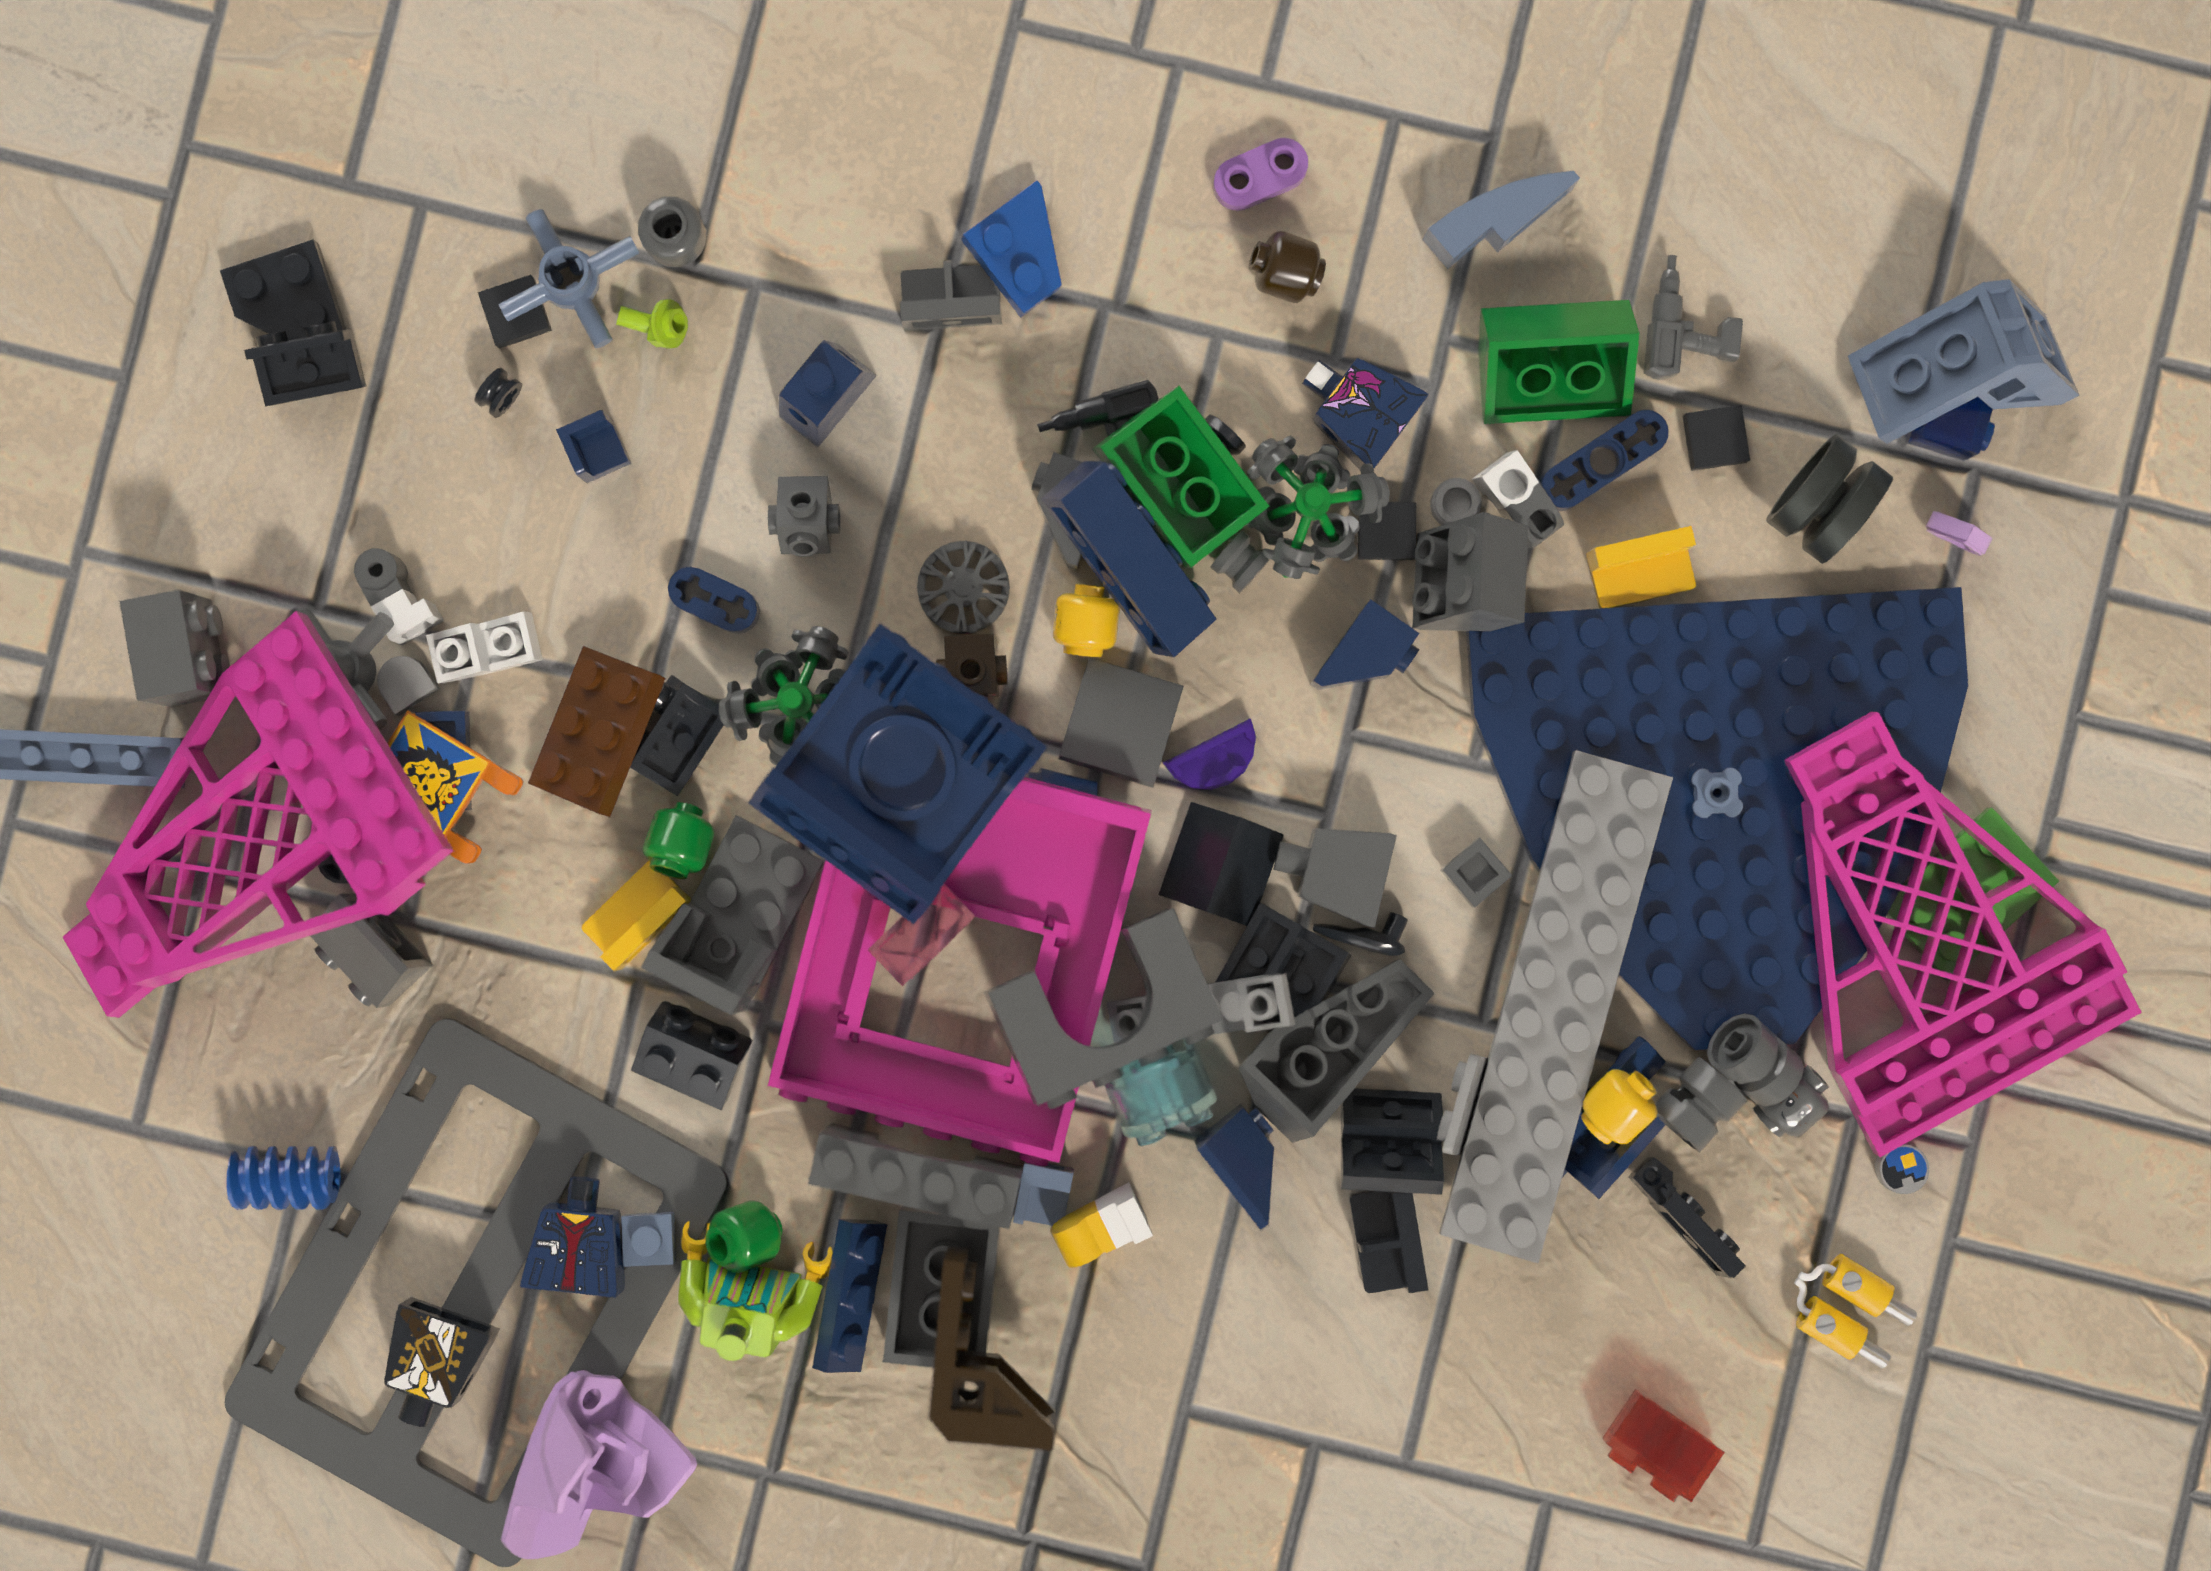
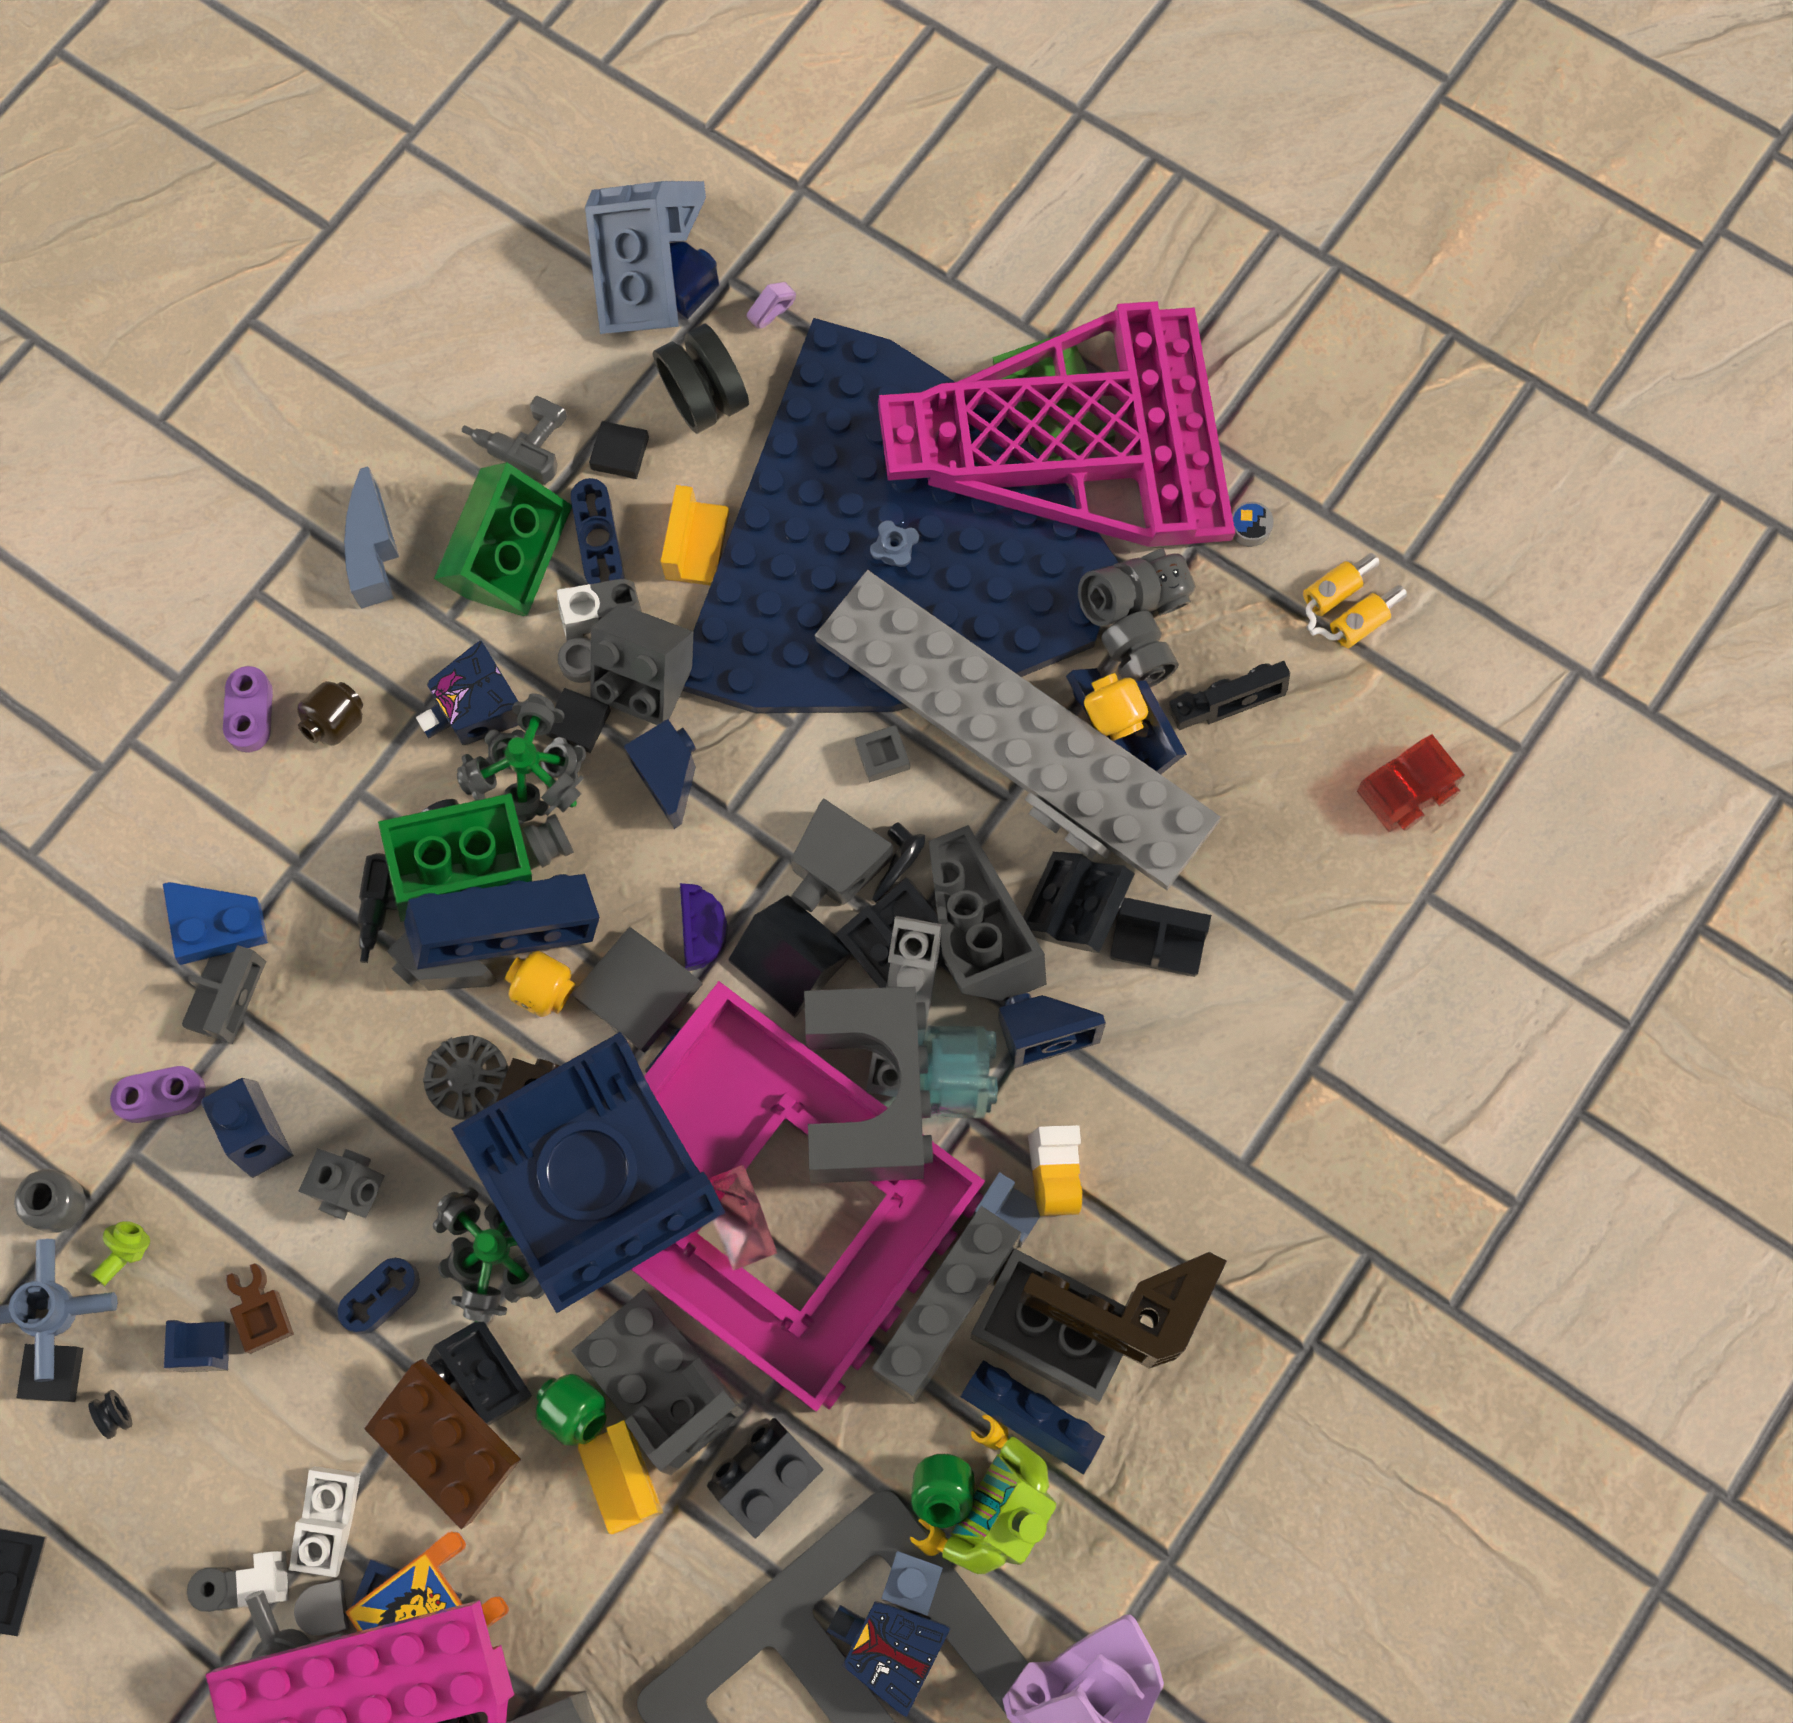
camera: 65 degrees left, 15 degrees down
none -> medium lavender plate [110,1066,206,1123]
none -> reddish brown plate [226,1263,294,1354]

